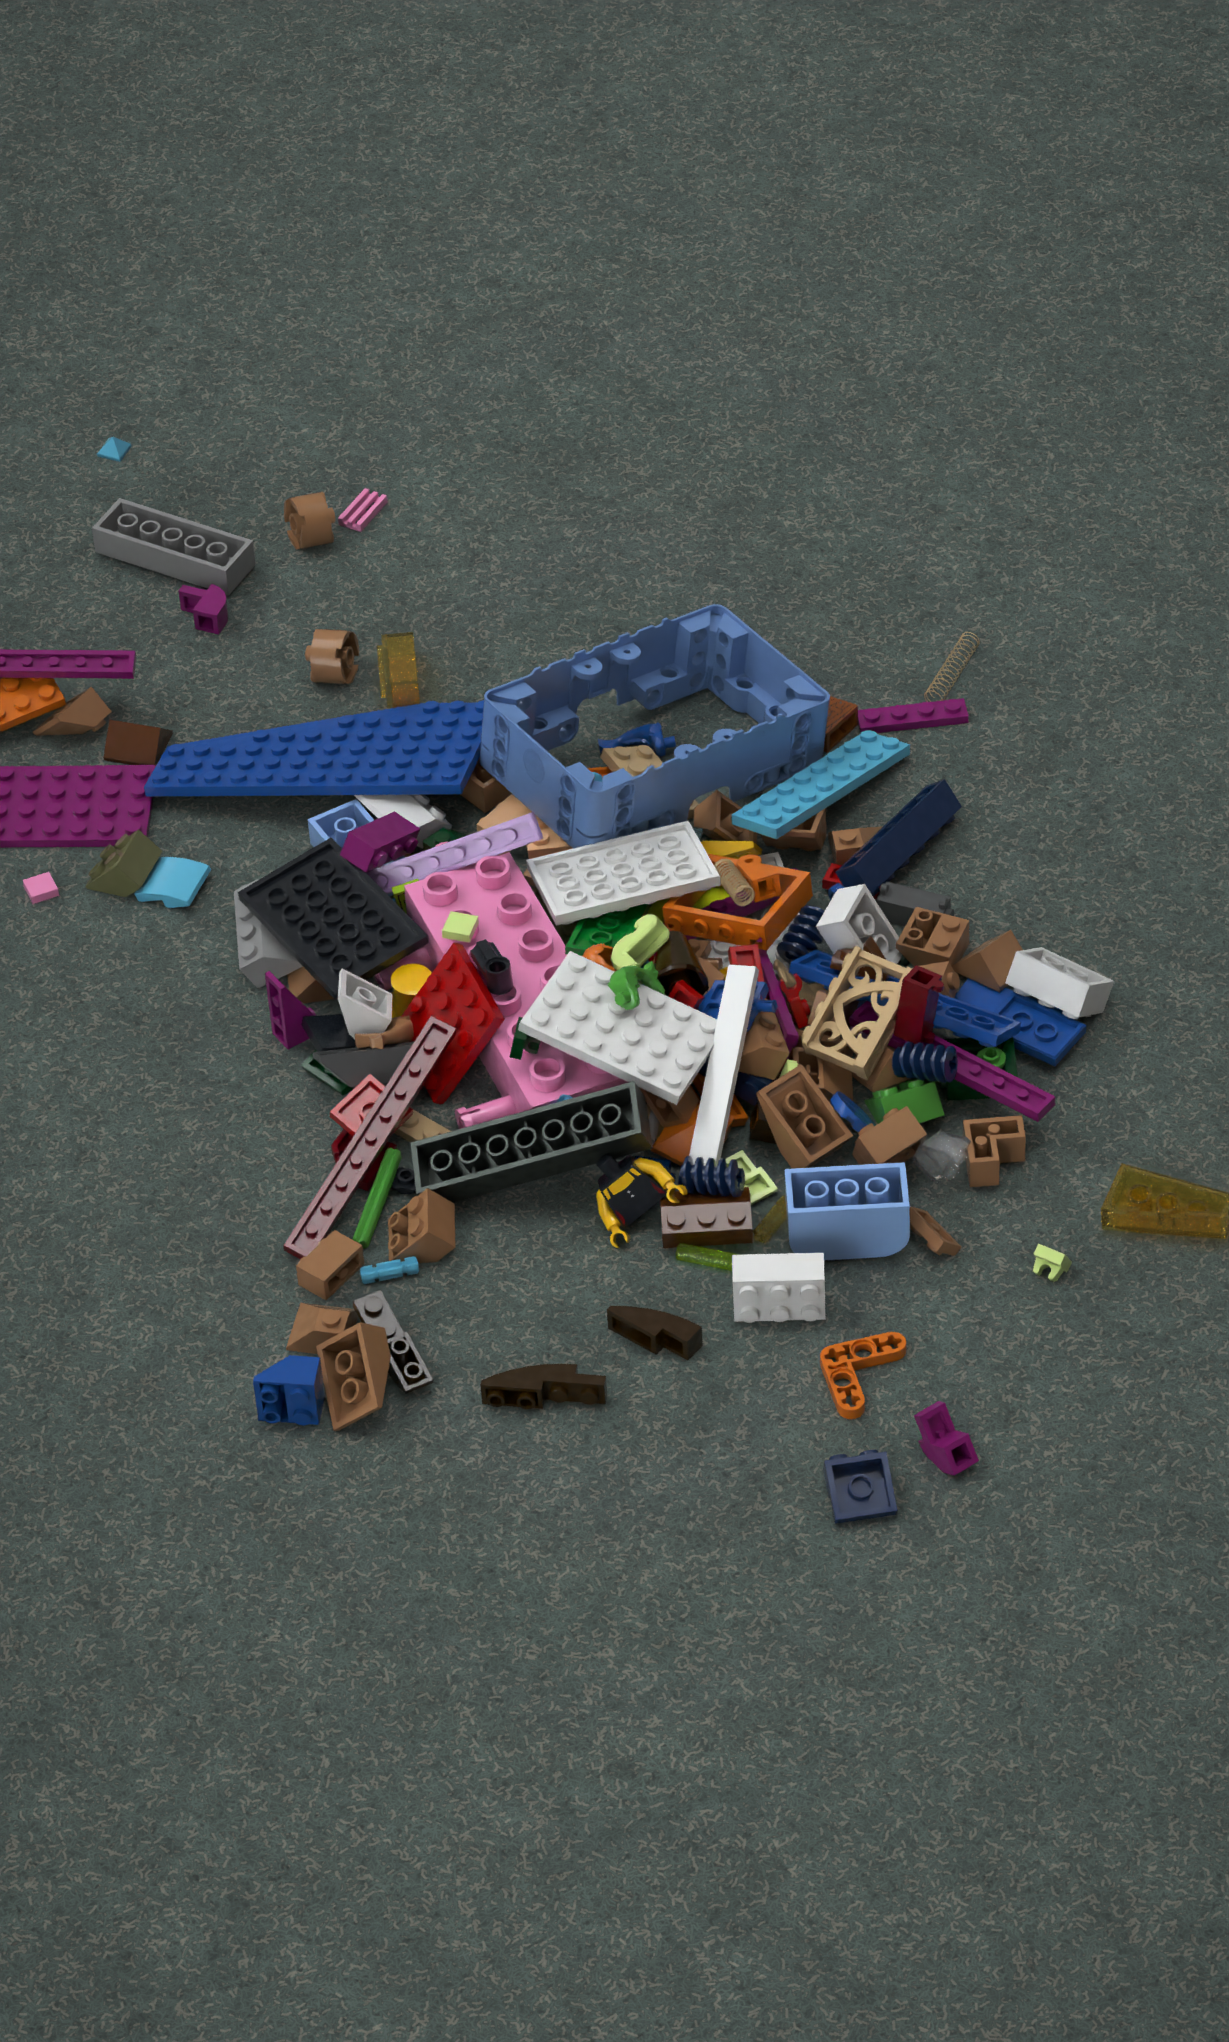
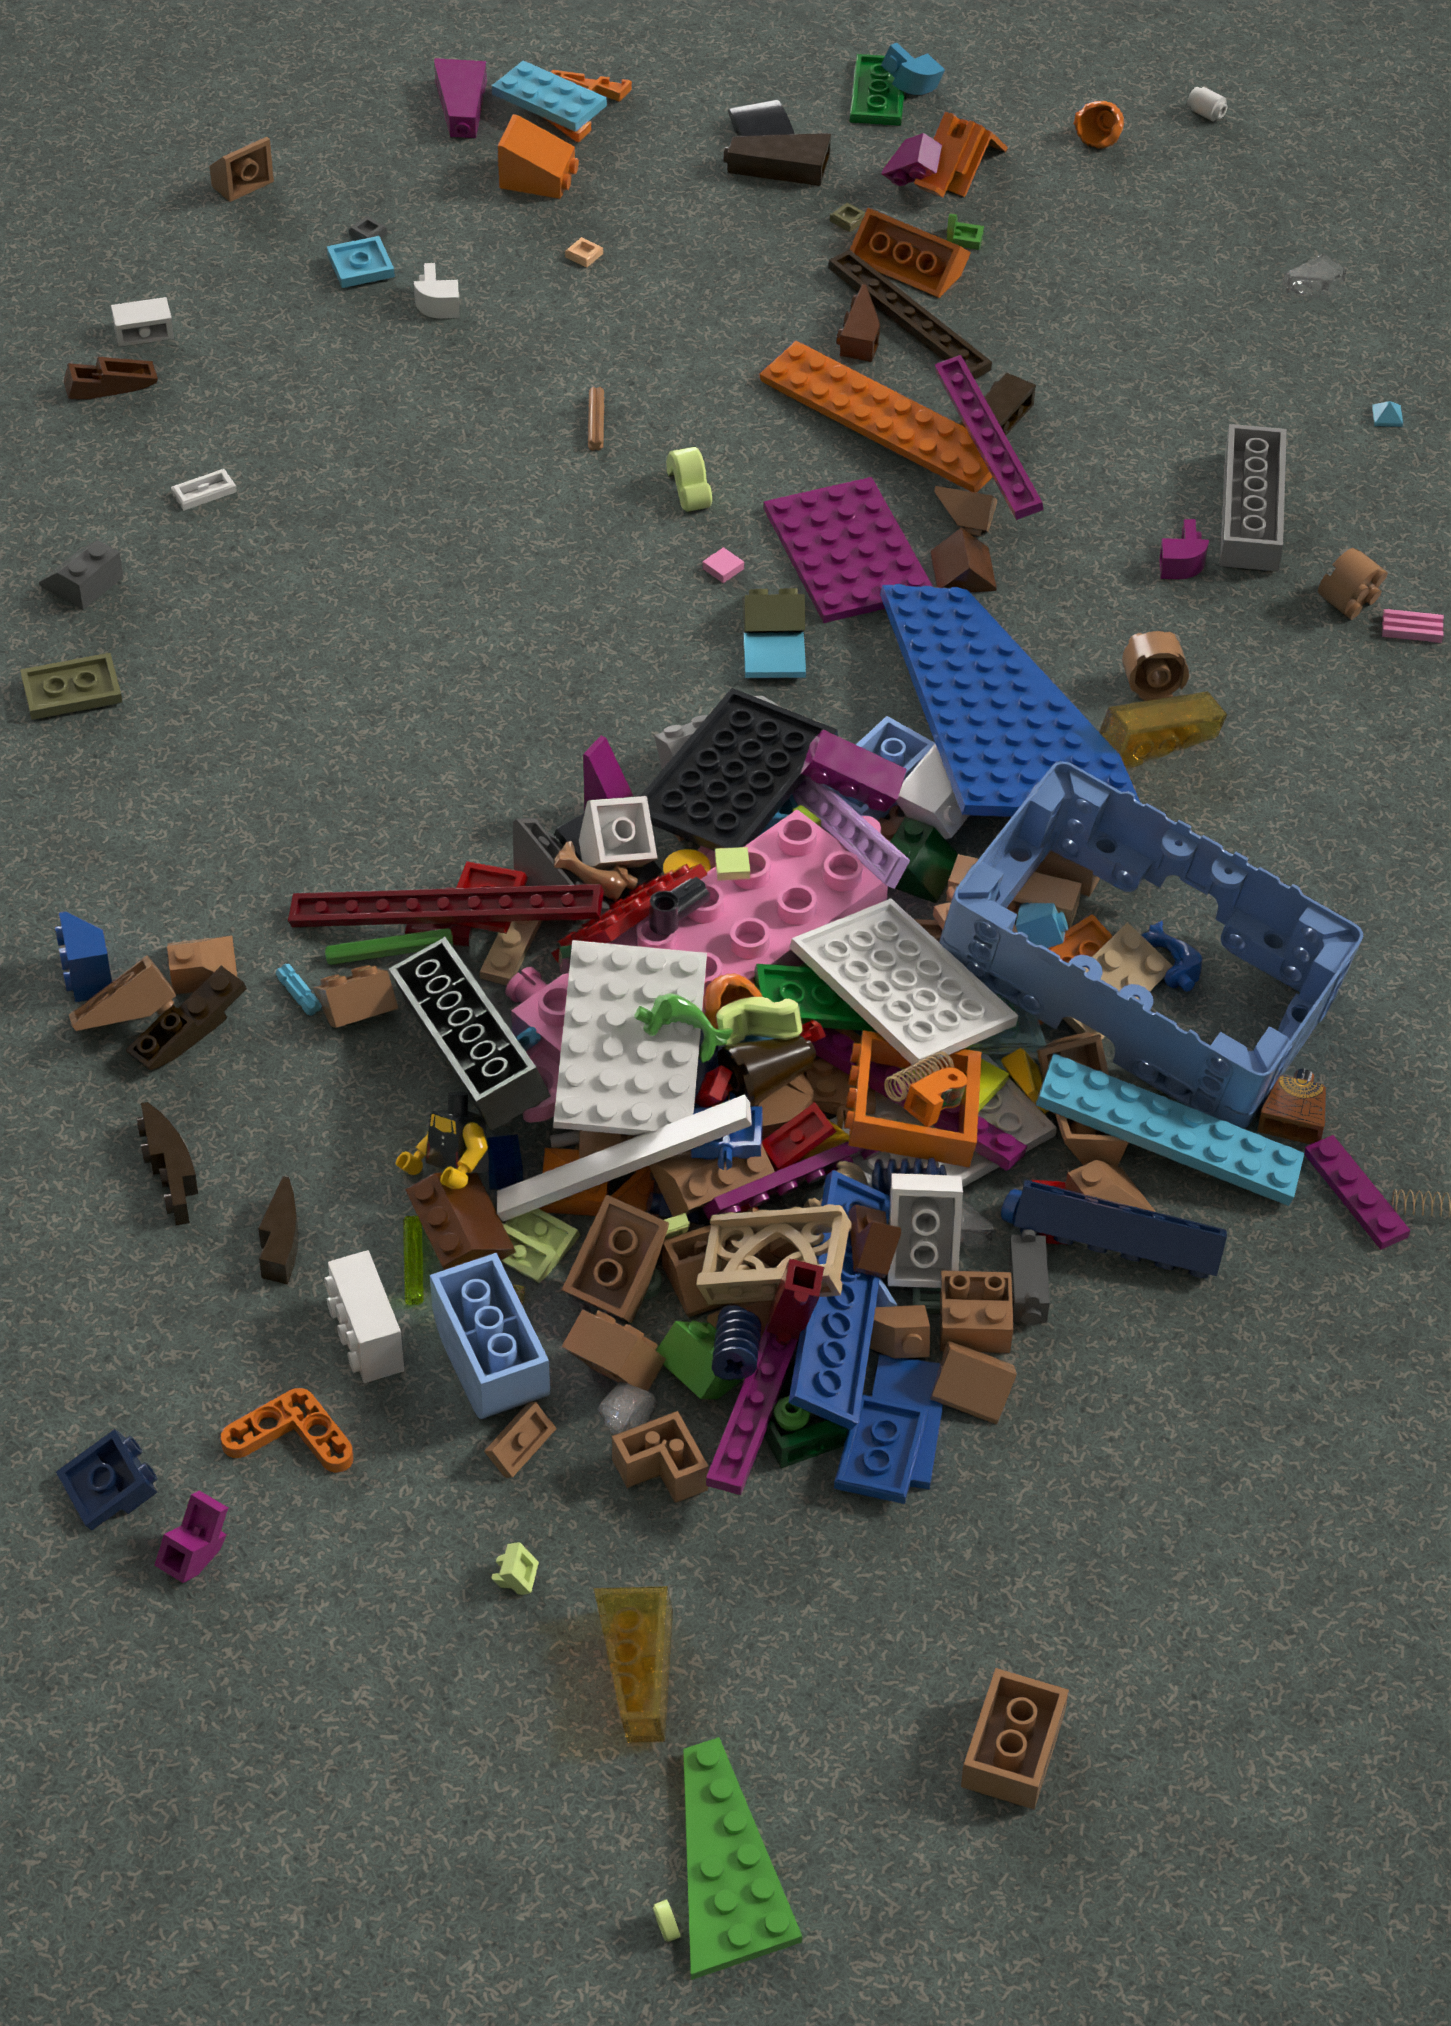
camera: 65 degrees right, 5 degrees up
medium nougat brick [296,1230,364,1300] -> none
dark blue piece [678,1156,745,1197] -> none
red plate [779,973,811,1029] -> none
blue tile [830,1091,876,1132] -> none
white brick [1005,947,1114,1019] -> none

